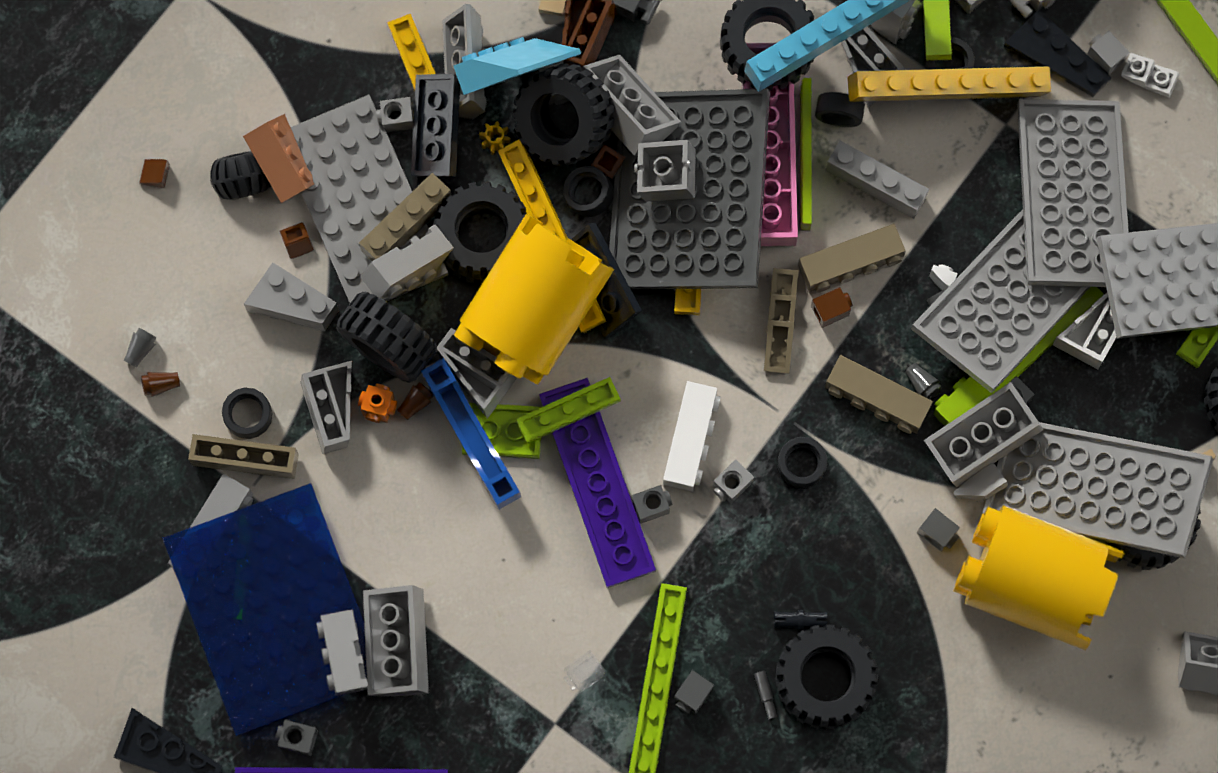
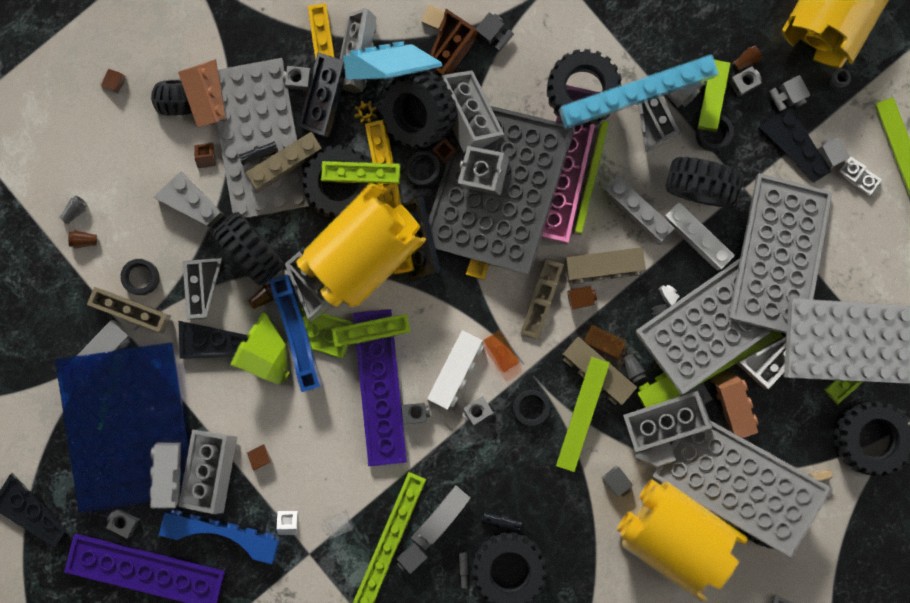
camera: 15 degrees right, 10 degrees up
orange brick [358,384,397,423] -> none
light grey wedge [360,225,454,299] -> none
black tyre [815,92,865,127] -> none
yellow brick [847,67,1051,102] -> none
none -> blue arch [159,509,280,564]
none -> black wing [178,321,249,359]
none -> lime brick [231,312,290,385]
none -> black pin [238,141,279,166]
none -> reddish brown slope [247,444,272,470]
none -> white slope [277,511,298,535]
none -> lime tile [321,161,400,184]
none -> light grey arch [411,486,470,550]
none -> clear orange plate [484,330,520,372]
none -> lime tile [556,356,610,472]
none -> clear orange plate [584,325,626,359]
none -> white brick [664,202,735,271]
none -> black tyre [665,157,745,208]
none -> nougat wedge [710,369,759,438]

